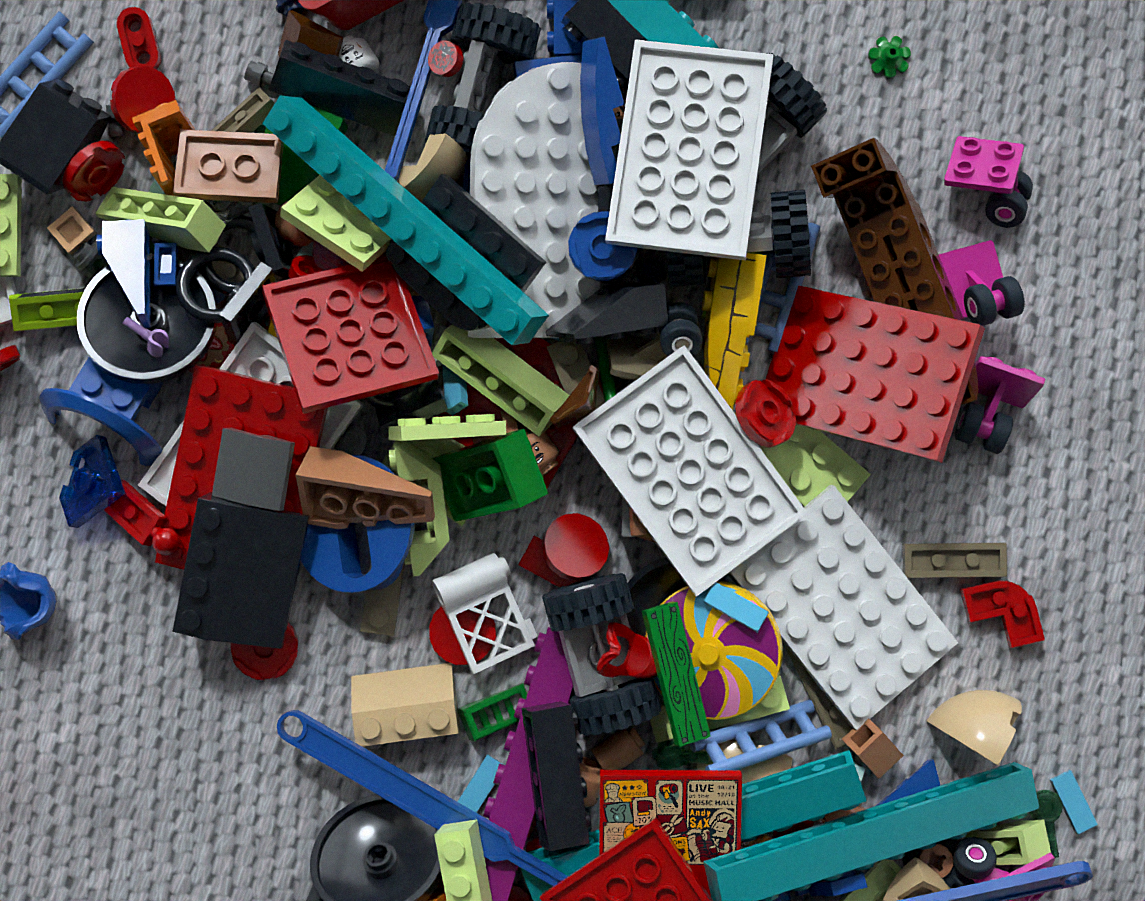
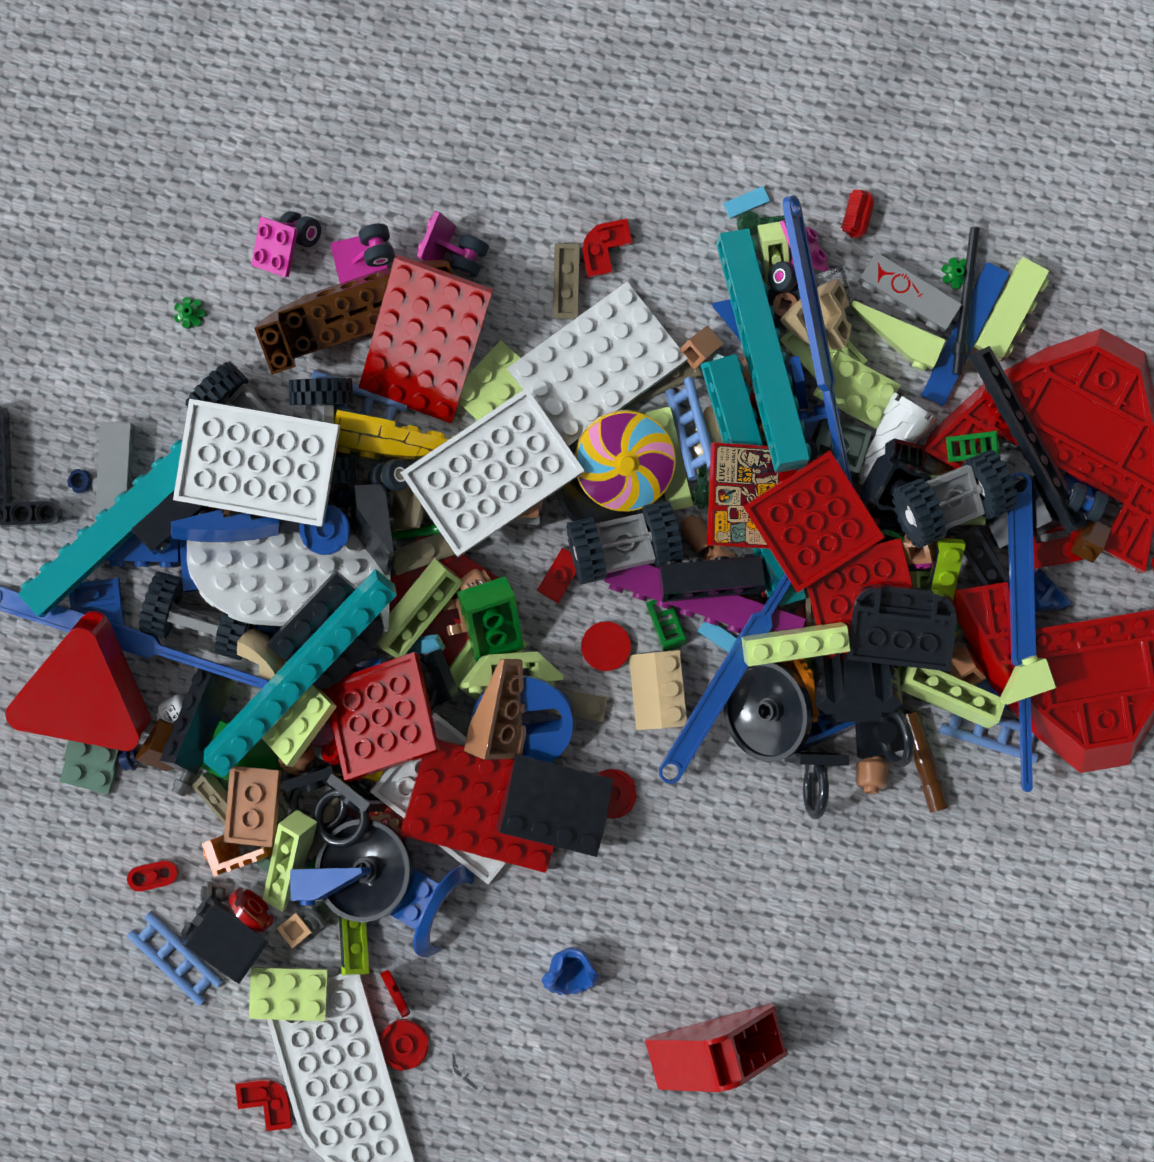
camera: 90 degrees left, 0 degrees up
clear blue plate [59,435,125,528] -> none
red plate [100,479,180,555] -> none
red tile [110,66,176,134] -> none
lavender hand [122,317,169,357] -> none
blue piece [154,243,178,286] -> none
dark grey slope [212,428,295,511] -> none
yellowish green plate [388,414,506,441] -> none
tile [428,40,464,77] -> none
white piece [432,553,538,674] -> none
red tile [542,513,609,580] -> none
reddish brown slope [549,365,599,428] -> none
red piece [597,622,658,680] -> none
green tile [642,601,711,747] -> none
medium azure piece [704,582,769,633] -> none
red tile [735,379,796,448] -> none
tan brick [927,690,1022,765] -> none

